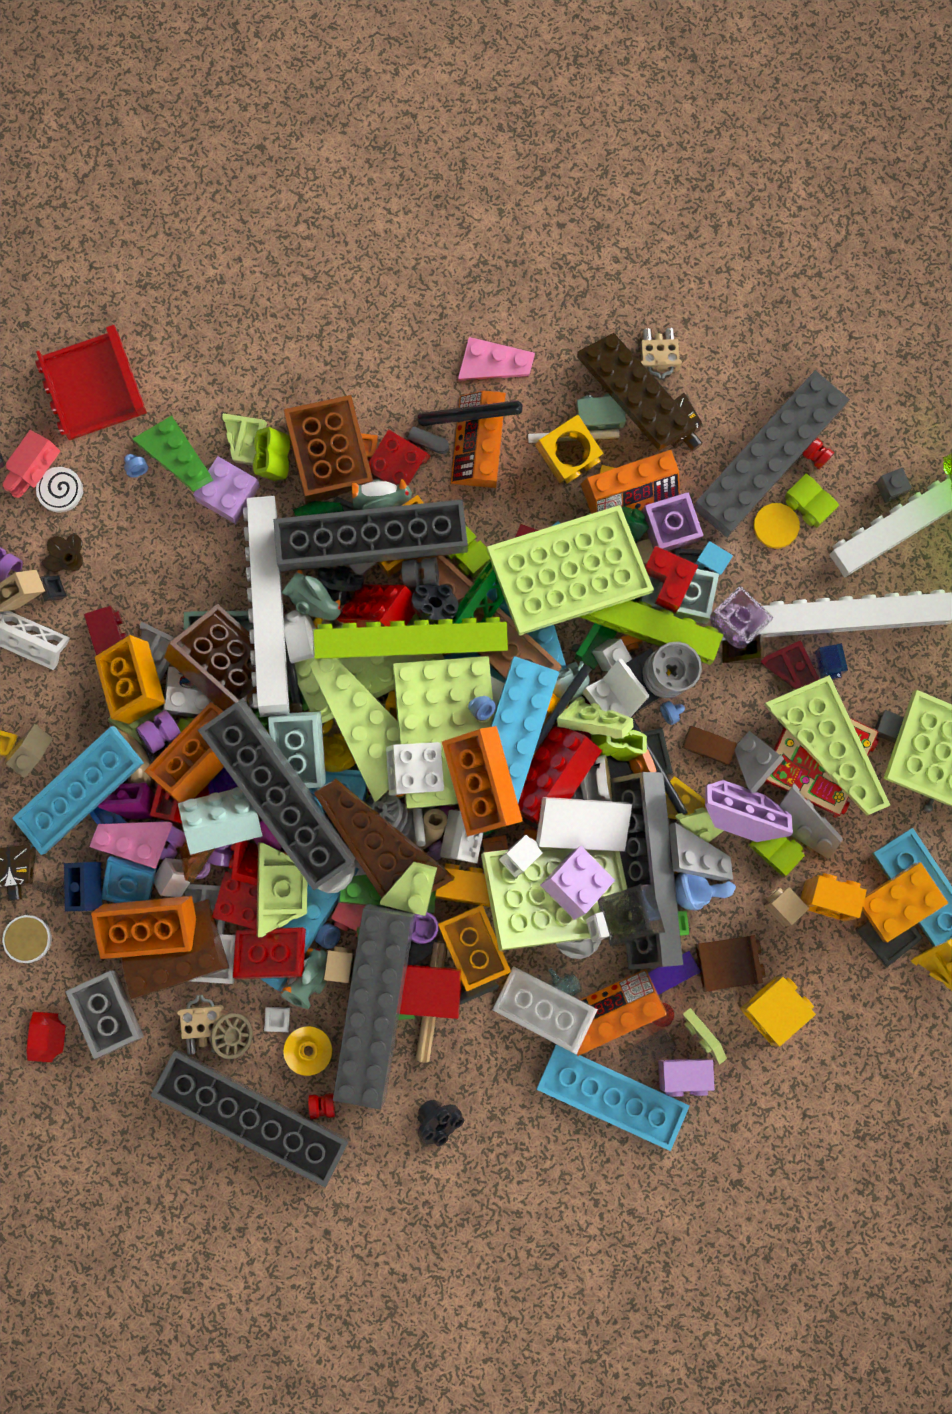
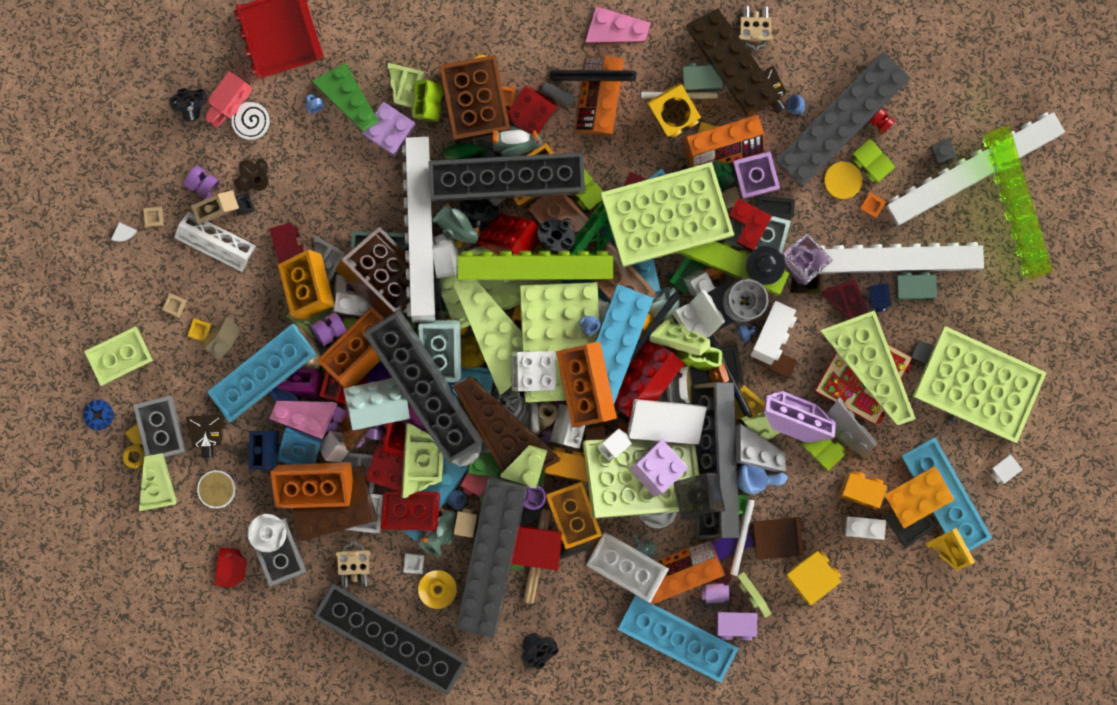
camera: 10 degrees right, 5 degrees up
dark tan wheel [209,1013,253,1059] -> none
red wheel [308,1093,335,1120] -> none
dark grey wheel [402,557,439,590] -> none
white tile [586,912,609,942] -> none
medium azure panel [695,541,733,575] -> none
light grey wing [735,731,784,794] -> none
tan brick [764,887,809,927] -> none
none -> white tile [248,514,287,553]
none -> lavender brick [702,584,729,603]
none -> white bar [730,499,755,576]
none -> black plate [746,246,785,285]
none -> white brick [750,301,797,365]
none -> medium blue tile [786,95,805,115]
none -> white brick [844,517,886,540]
none -> orange plate [860,192,886,219]
none -> sand green brick [896,272,937,300]

